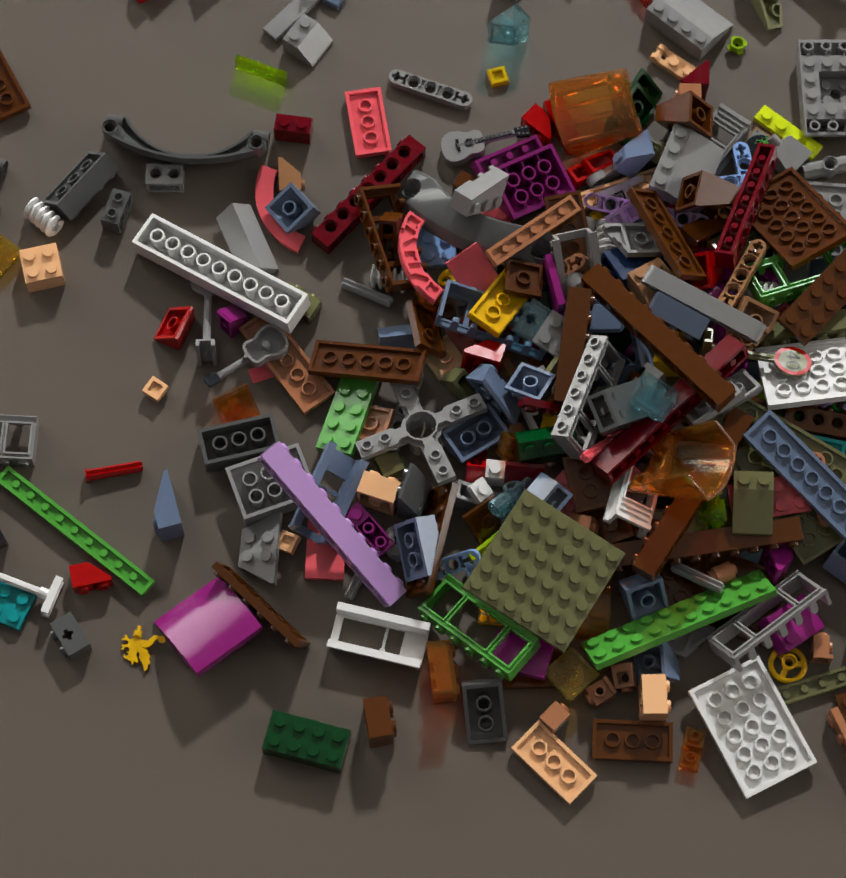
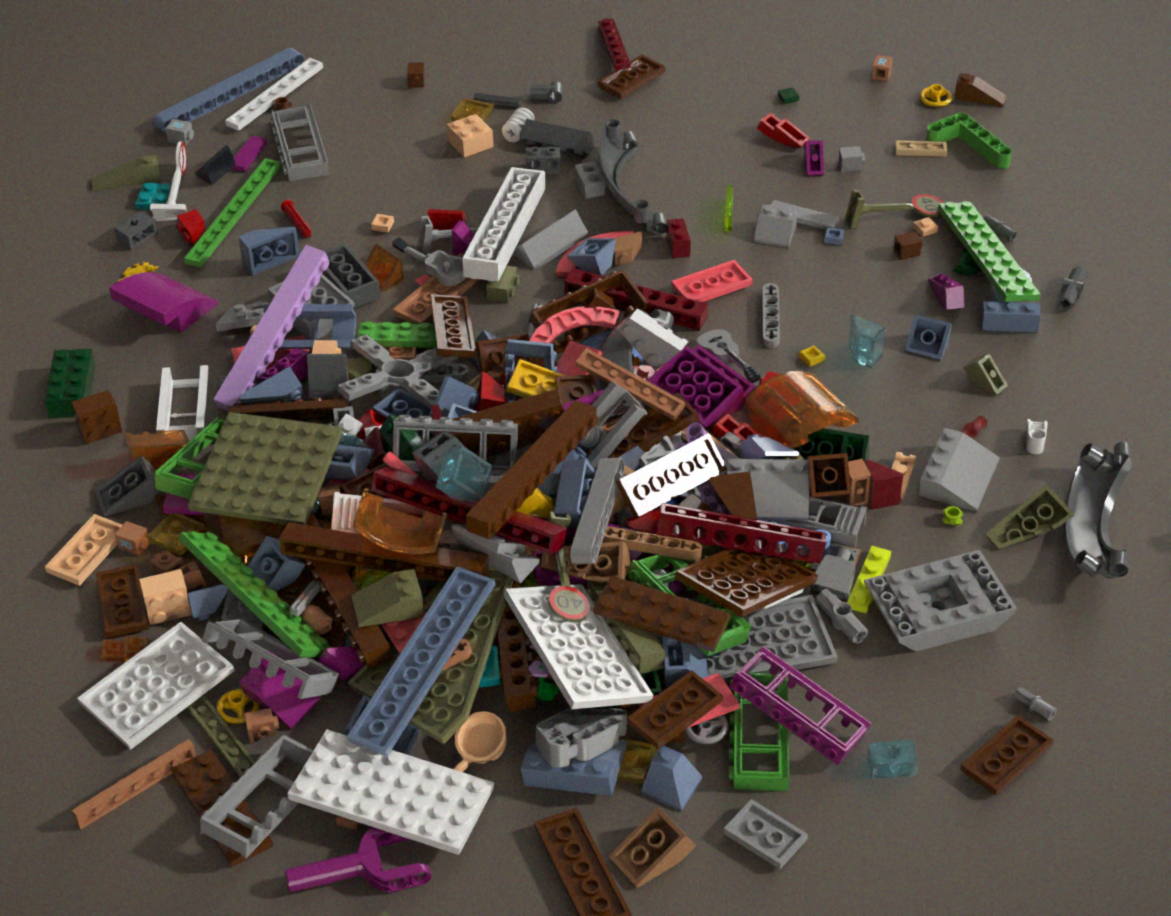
camera: 75 degrees right, 25 degrees down
reddish brown plate [212,561,311,649] -> none

